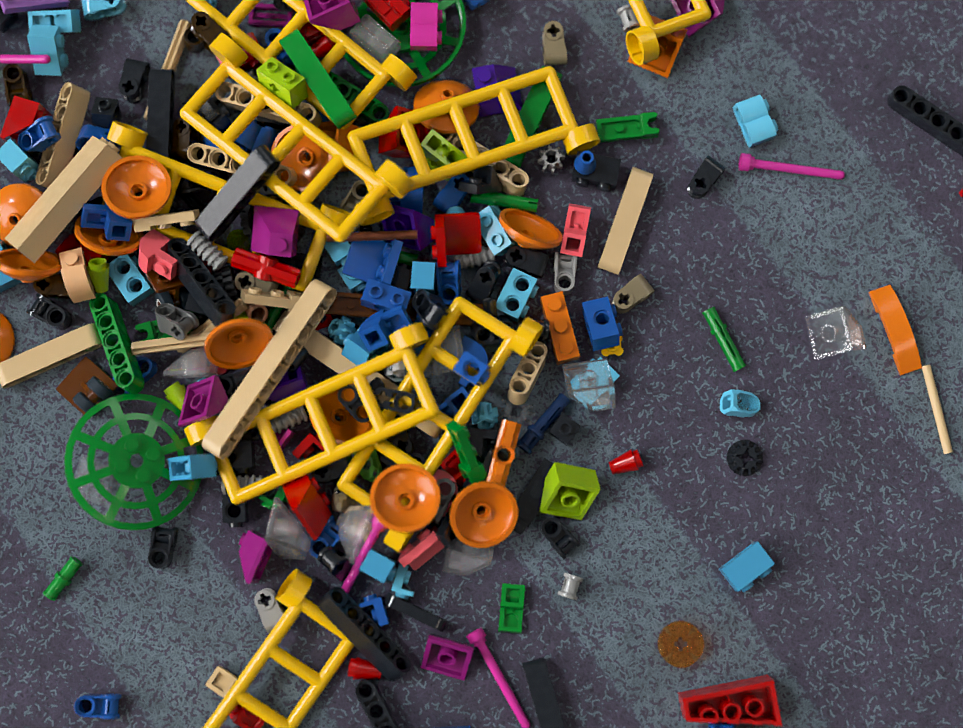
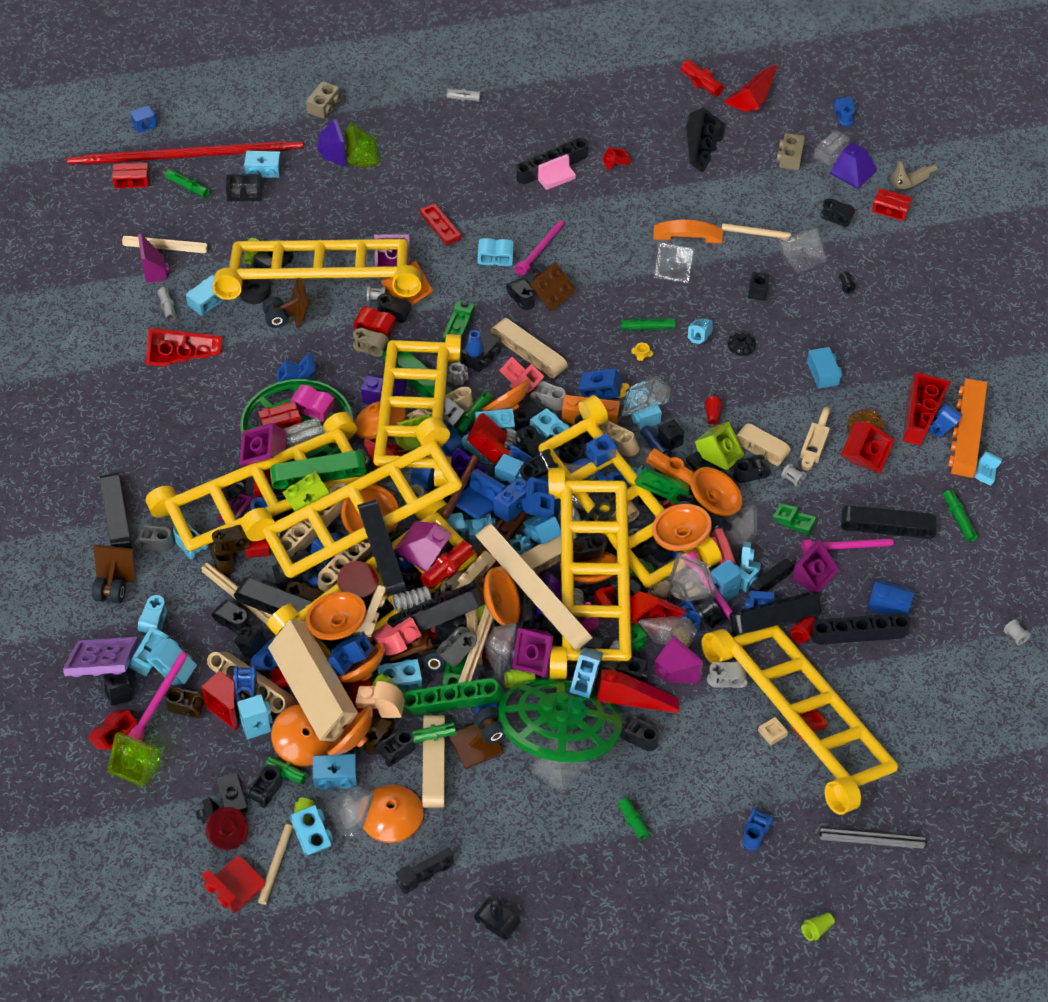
camera: 70 degrees left, 30 degrees down
dark tan piece [612,274,655,314] -> none
none -> dark red tile [337,561,378,600]
none -> red brick [354,307,396,338]
none -> black piece [377,294,412,323]
none -> green pin [412,722,456,744]
none -> red plate [420,203,461,246]
none -> reddish brown plate [522,262,576,311]
none -> bright pink panel [538,155,576,190]
none -> red wedge [596,669,679,713]
none -> yellow plate [631,343,653,361]
none -> tan beam [736,424,791,466]
none -> medium azure bracket [740,542,761,573]
none -> black brick [748,272,770,301]
none -> clear slope [778,228,827,273]
none -> tan piece [800,407,831,471]
none -> black pin [839,272,856,294]
none -> red slope [841,422,895,474]

